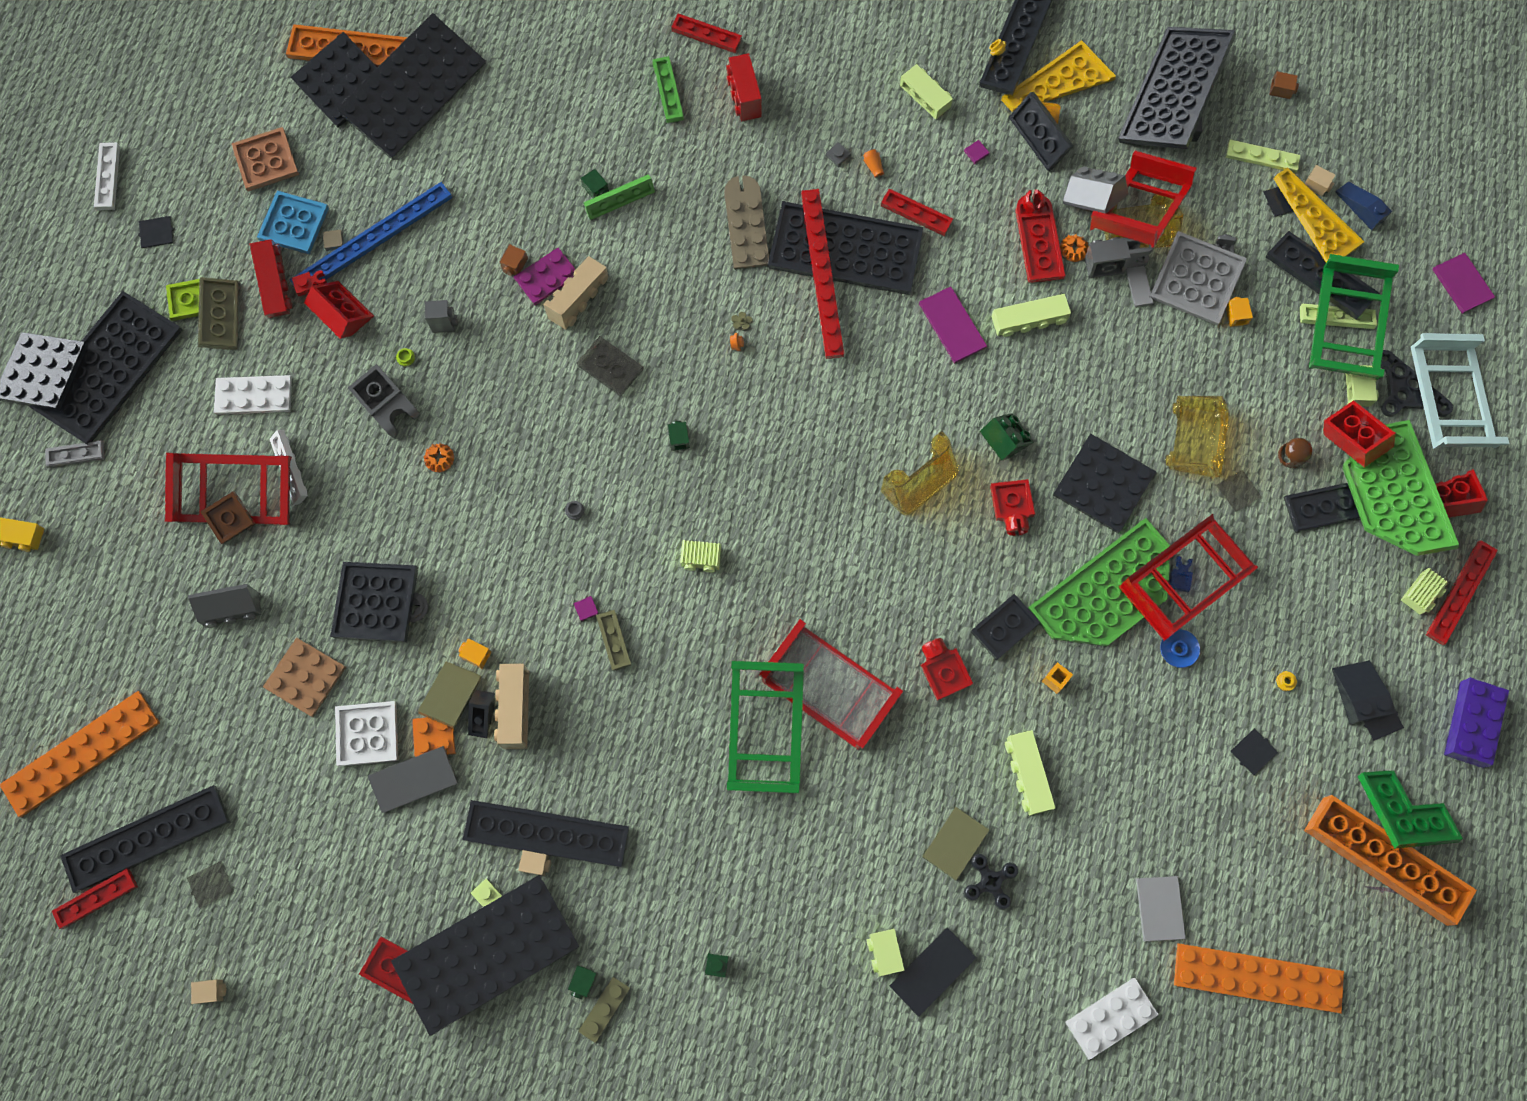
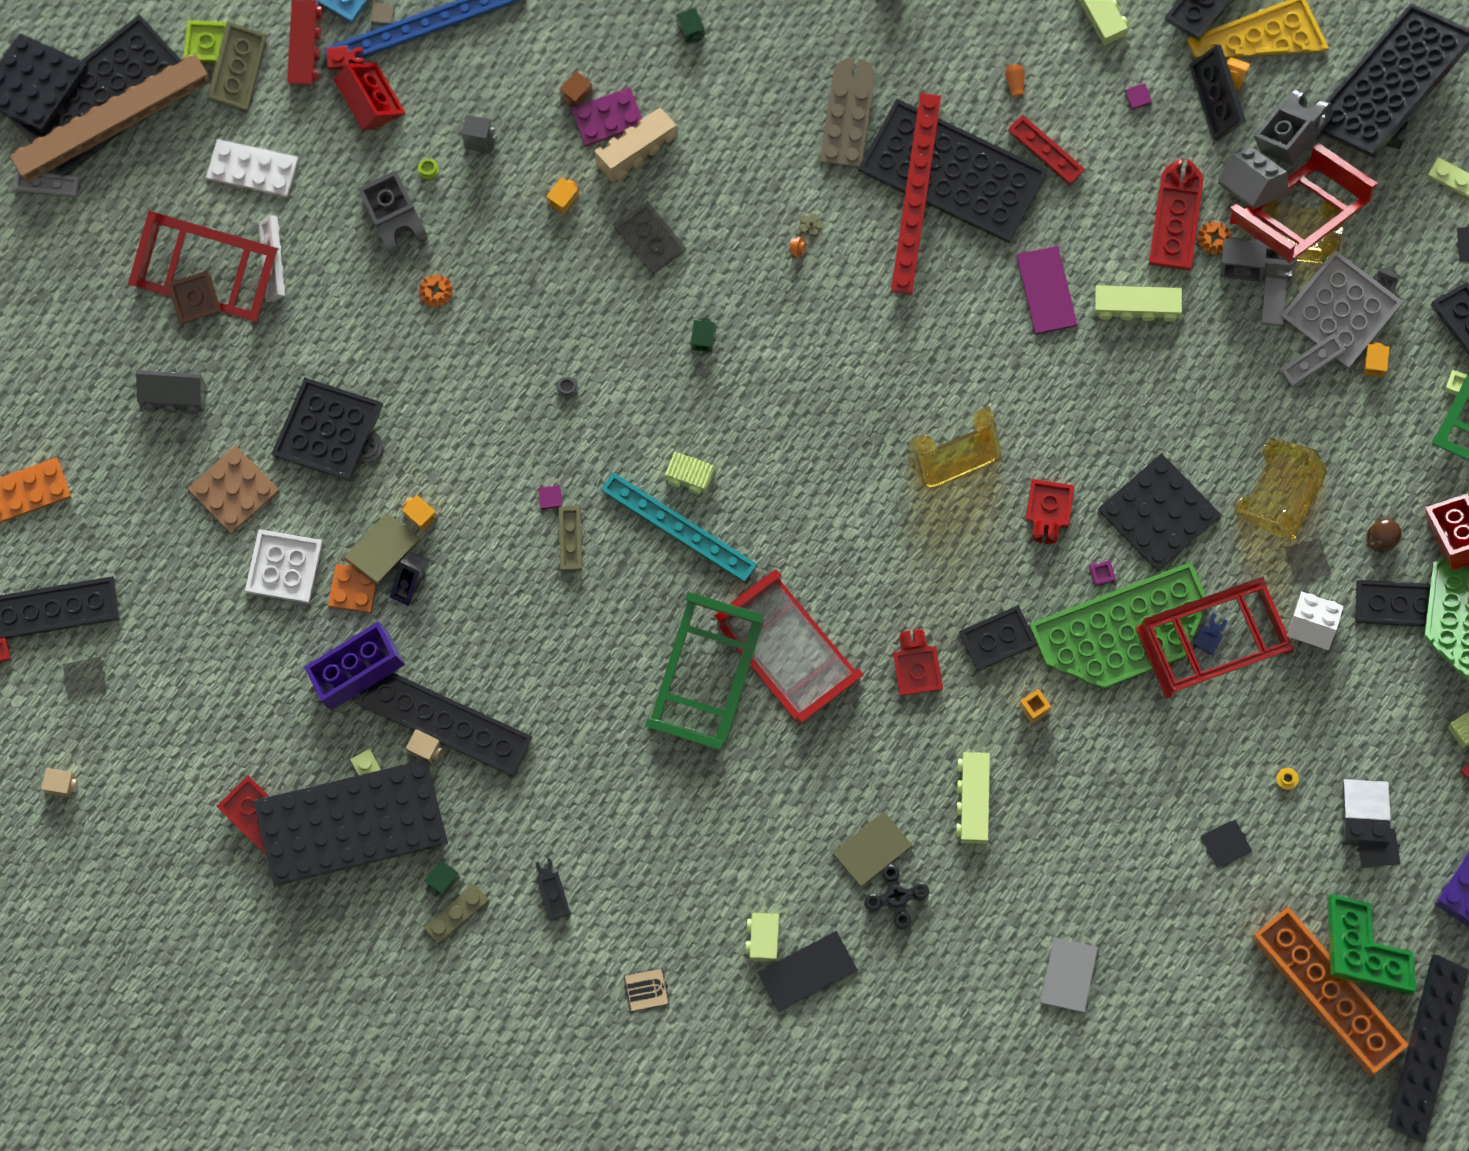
camera: 20 degrees right, 0 degrees up
dark grey tile [368,746,458,813] -> none
tan brick [494,664,529,749] -> none
bright green plate [584,174,655,220] -> none
dark green brick [705,953,729,978] -> none
dark grey plate [826,142,851,167] -> none
dark green slope [980,413,1034,461] -> none
white plate [1065,978,1158,1060] -> none
blue dish [1160,629,1200,668] -> none
orange plate [1174,943,1344,1014] -> none
none -> medium nougat brick [10,54,210,183]
none -> dark purple brick [304,621,405,710]
none -> black plate [536,858,571,921]
none -> light orange brick [546,177,579,214]
none -> teal plate [601,472,757,583]
none -> piece [624,968,669,1012]
none -> magenta tile [1089,560,1116,587]
none -> dark grey brick [1254,90,1333,165]
none -> light grey tile [1280,333,1347,387]
none -> white brick [1287,592,1343,650]
none -> black plate [1387,955,1469,1142]

